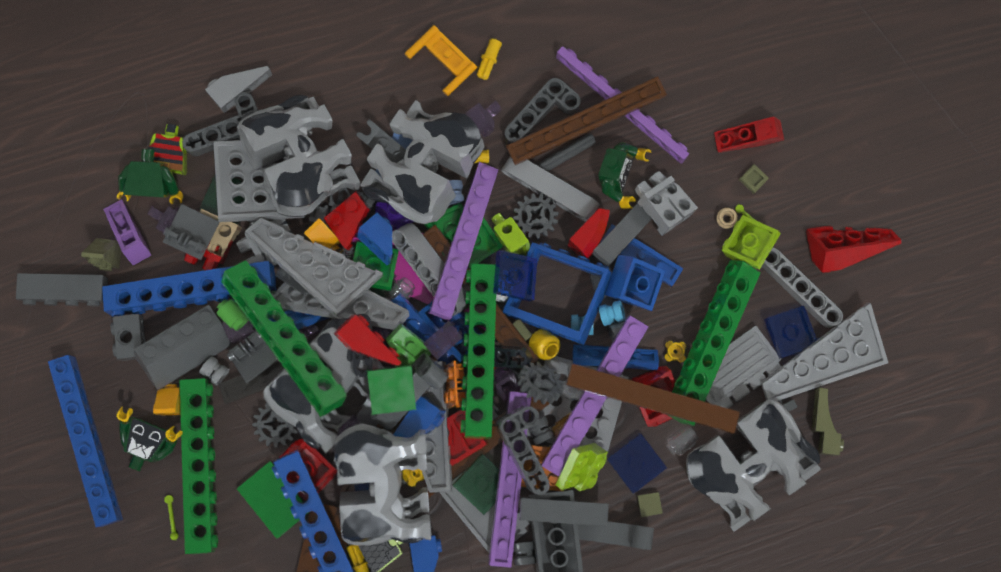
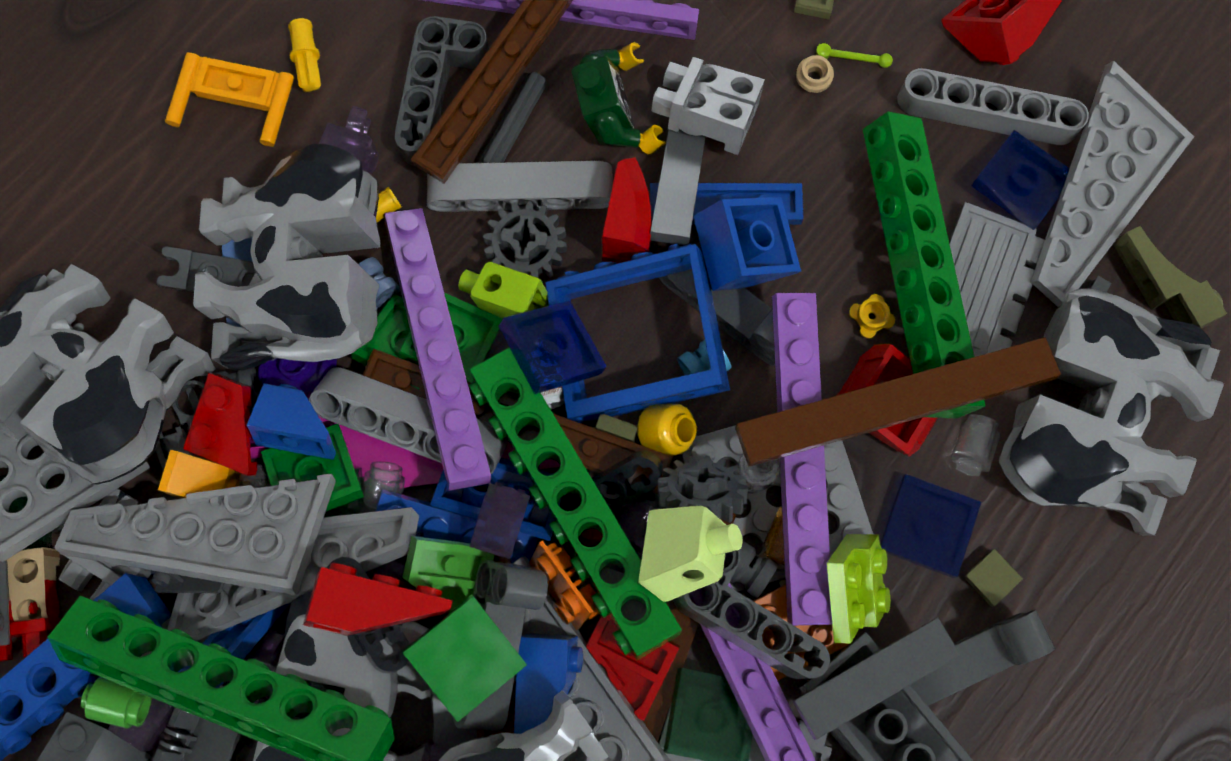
camera: 30 degrees left, 5 degrees down
blue plate [573,344,659,370] -> none
medium azure wheel [599,300,626,326] -> none
lime plate [722,215,781,270] -> none
none -> yellowish green torso [638,506,743,602]

